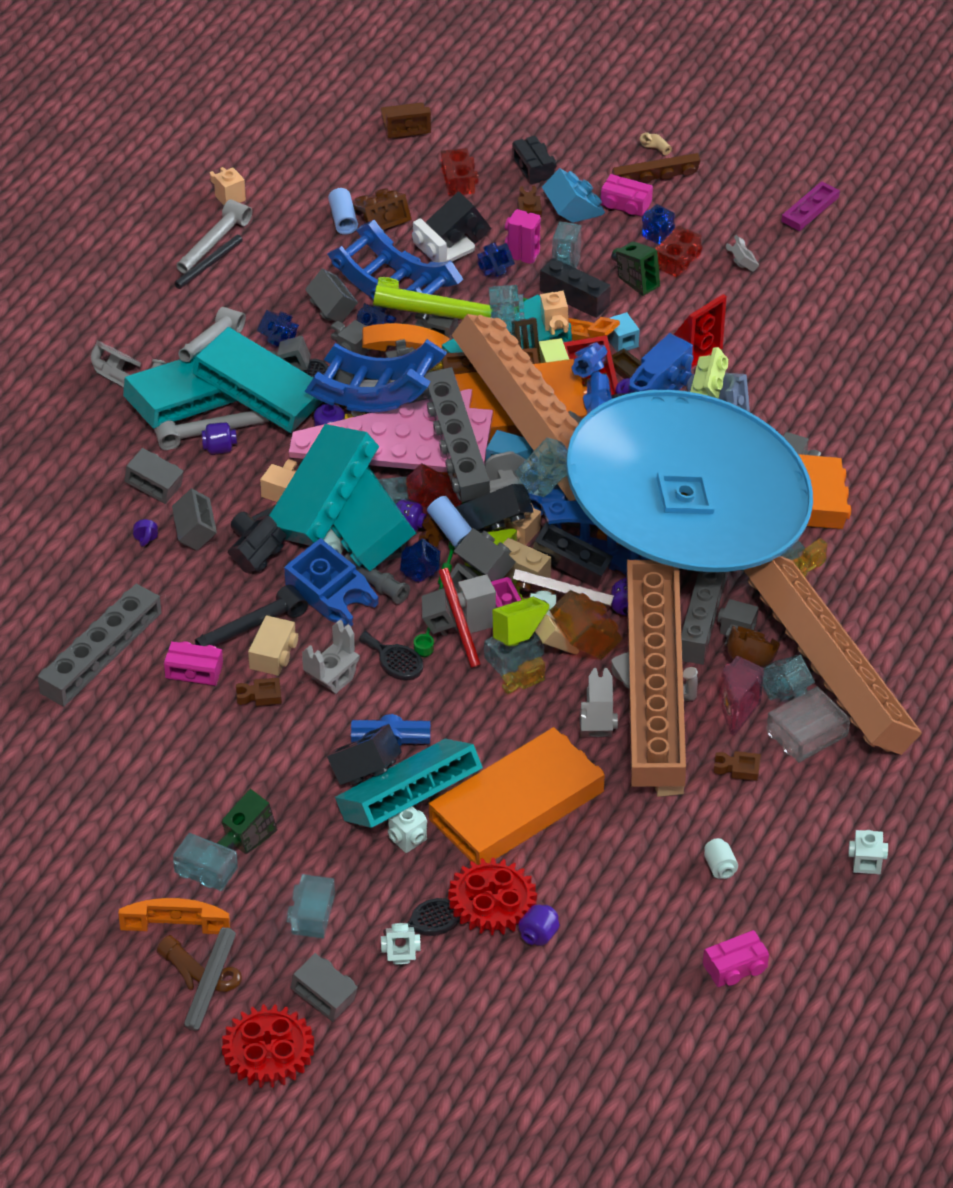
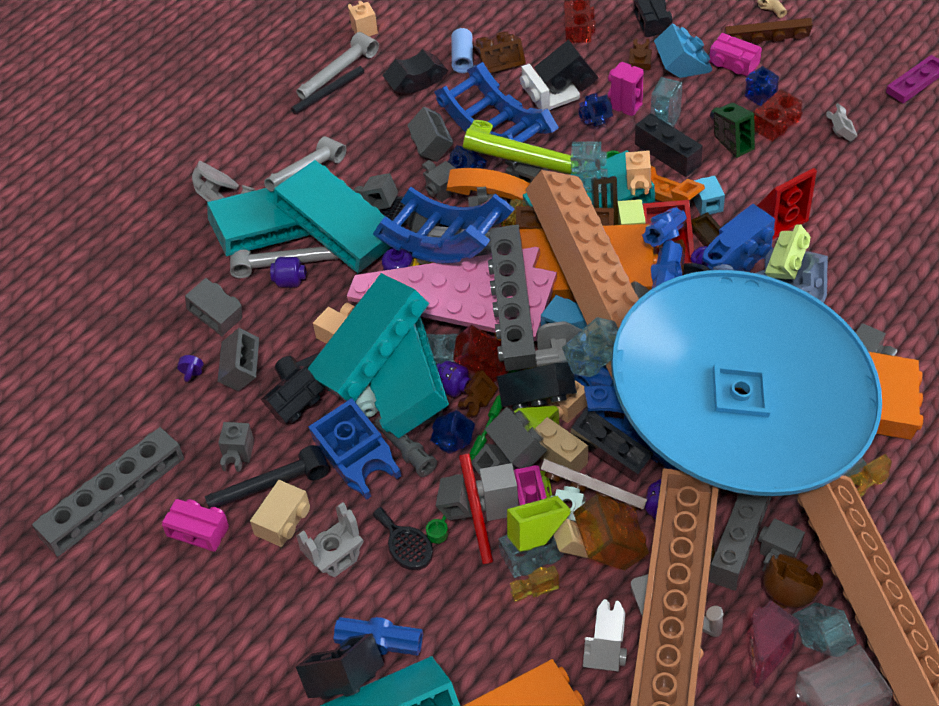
camera: 15 degrees right, 5 degrees up
reddish brown plate [236,677,282,706] -> none
clear blue brick [257,310,299,347] -> none
light blue pin [427,496,472,548] -> none
none -> dark grey brick [218,422,254,472]
none -> black brick [382,49,448,93]

